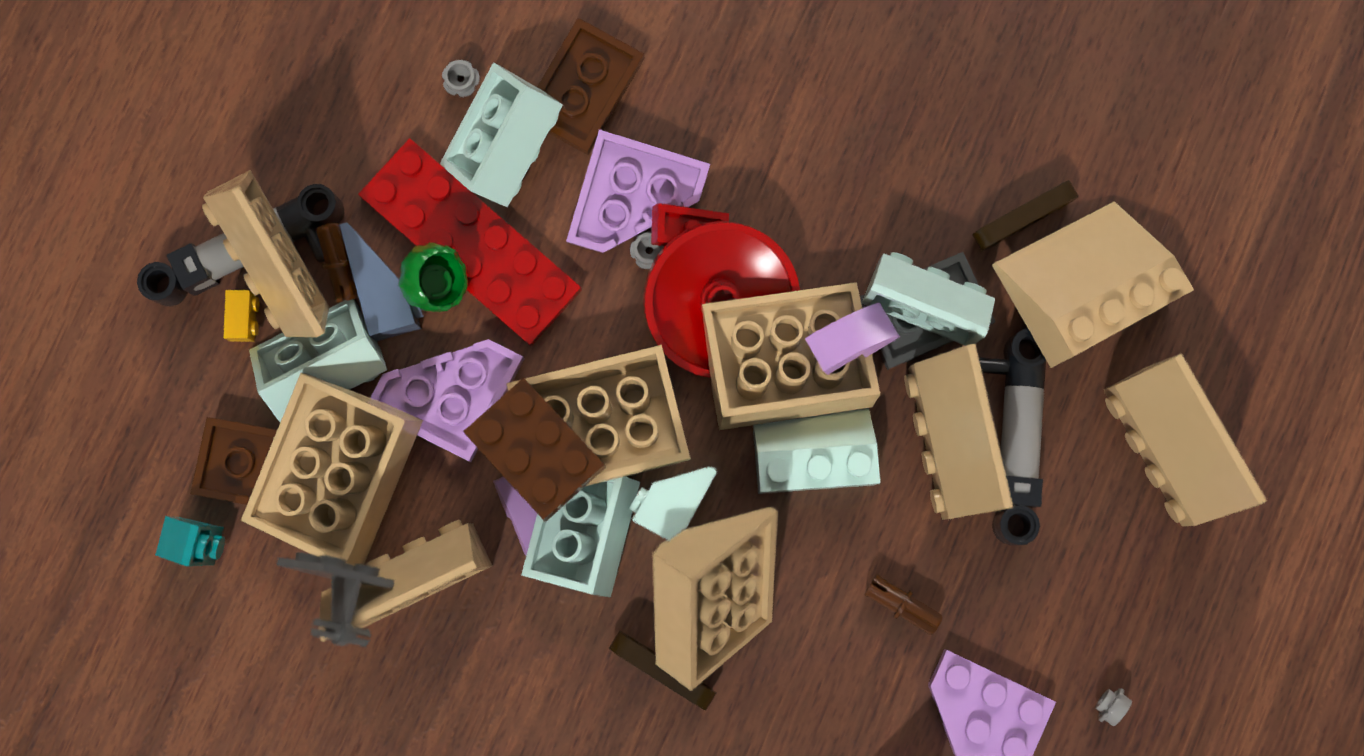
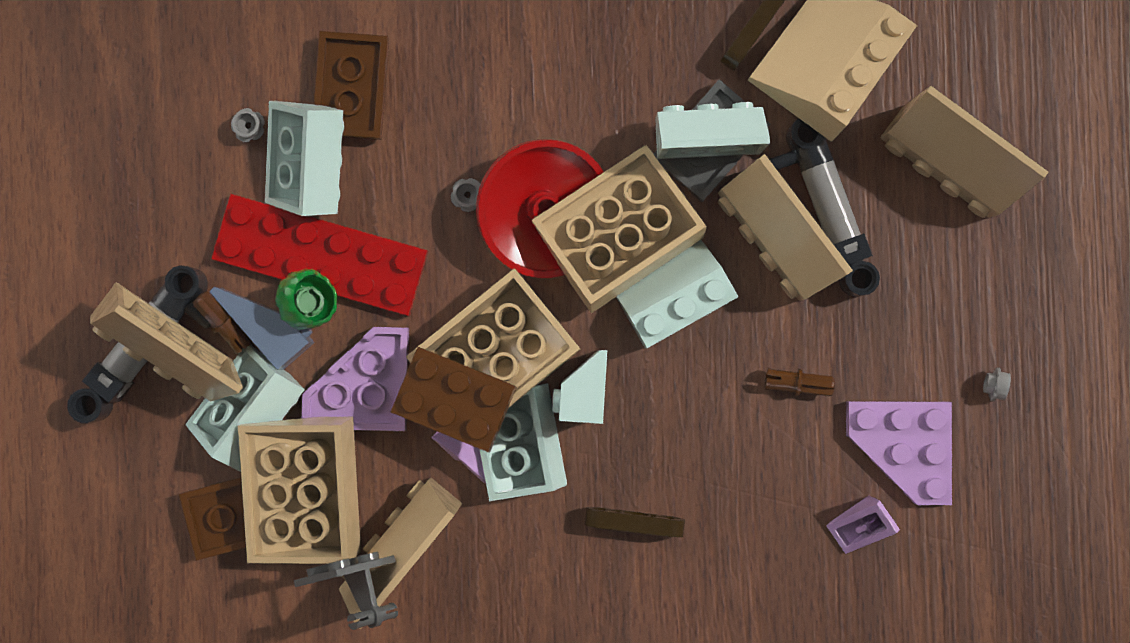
camera: 30 degrees left, 5 degrees up
teal slope [155,516,225,566] -> none
yellow piece [223,290,260,342] -> none
lavender plate [566,130,710,253] -> none
red plate [651,203,729,246] -> none
tan slope [653,507,778,691] -> none
lavender slope [805,302,900,375] -> none

